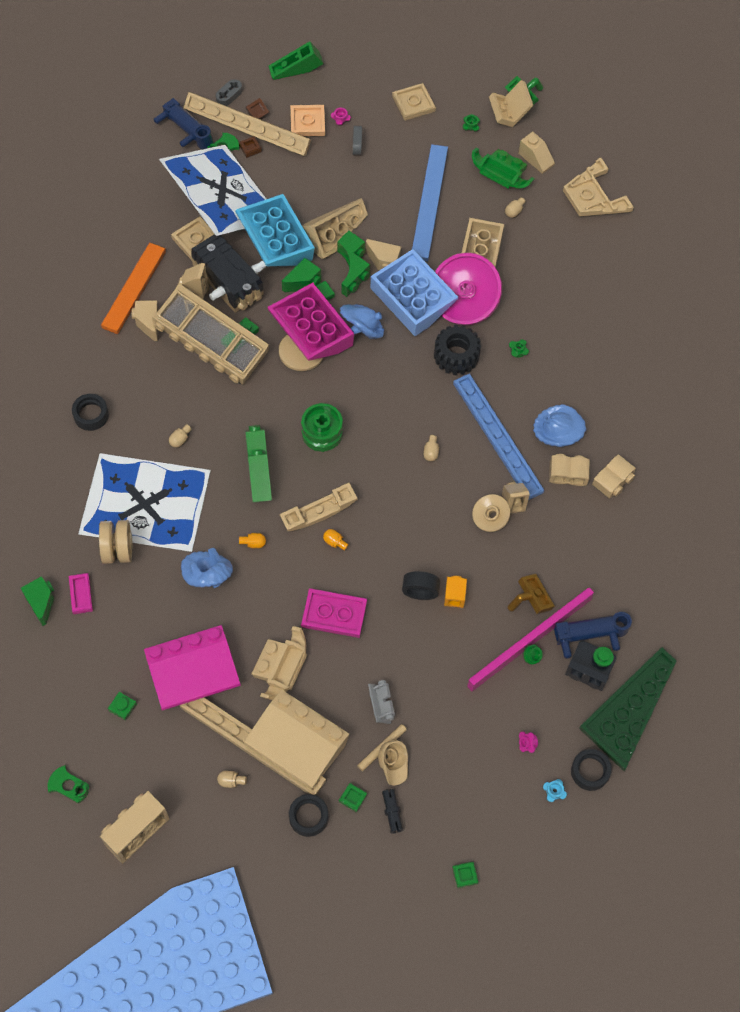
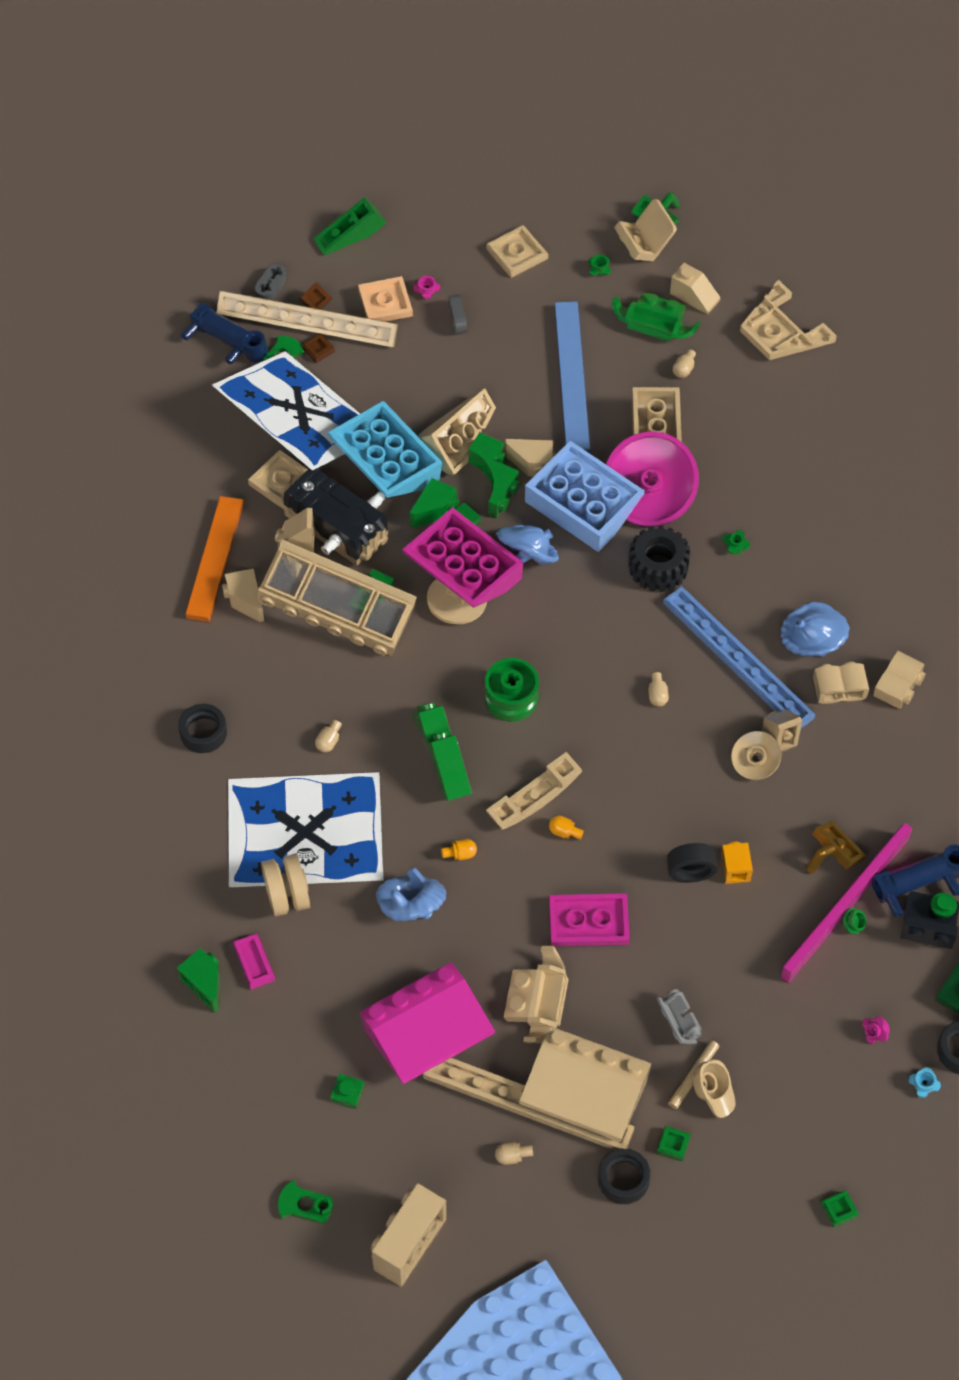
camera: 10 degrees left, 5 degrees down
black pin [382,789,404,834] -> none

